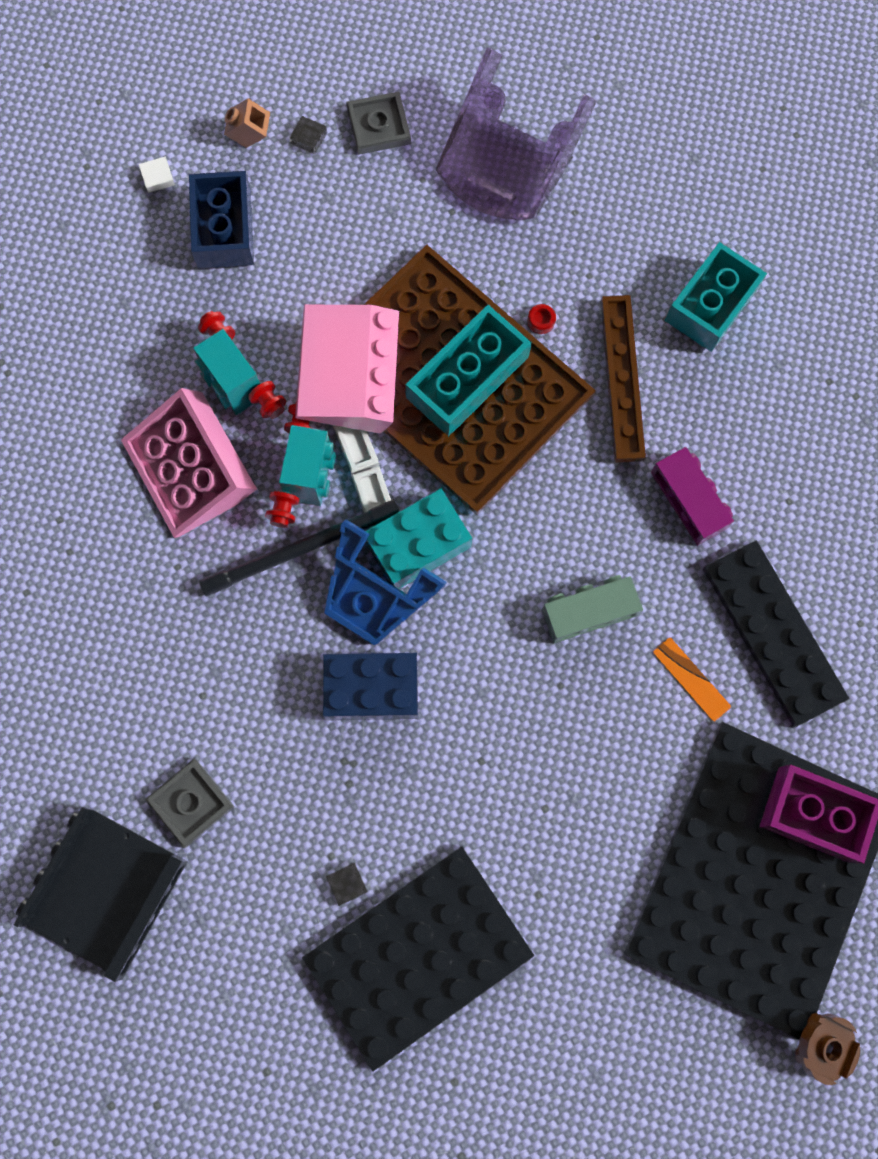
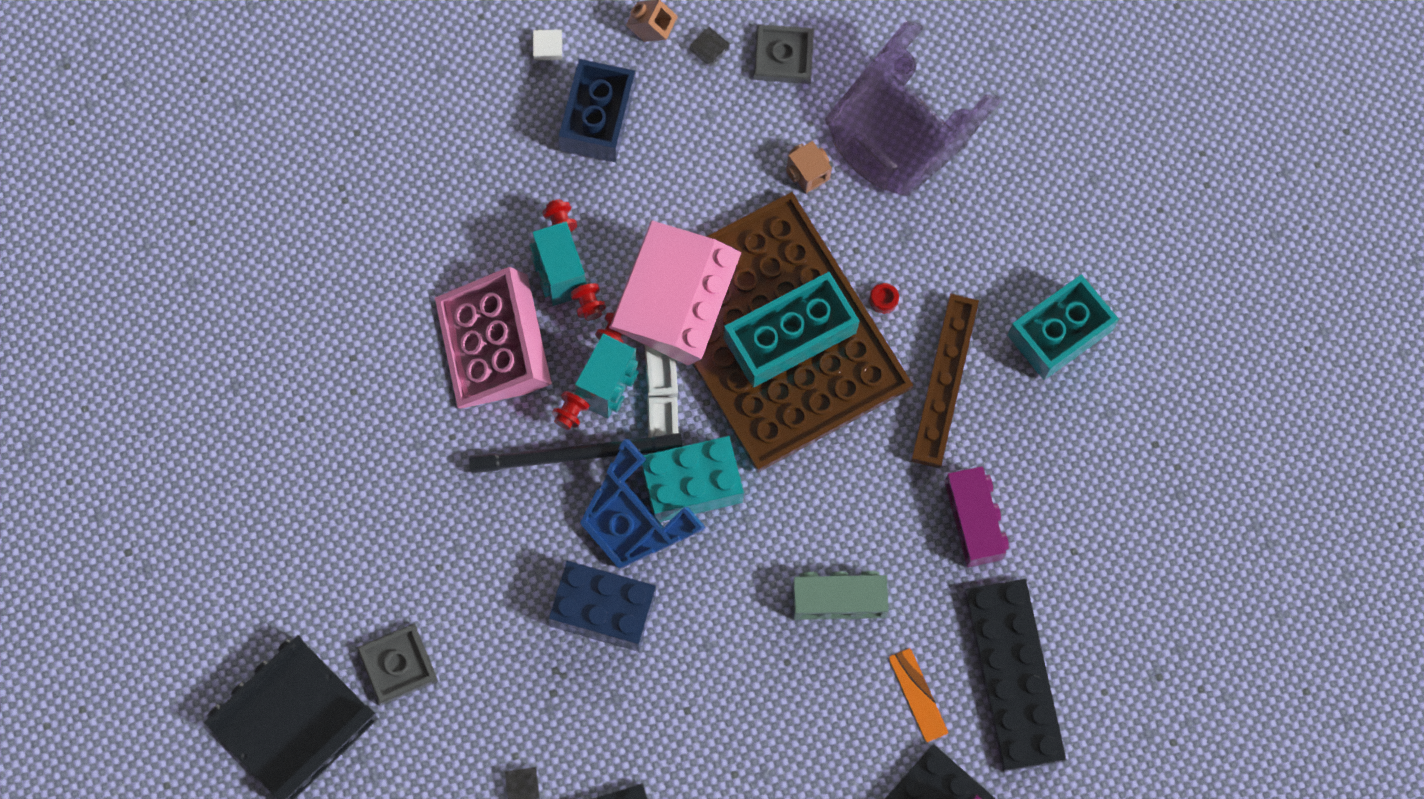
camera: 15 degrees right, 5 degrees down
none -> nougat brick [786,141,832,193]

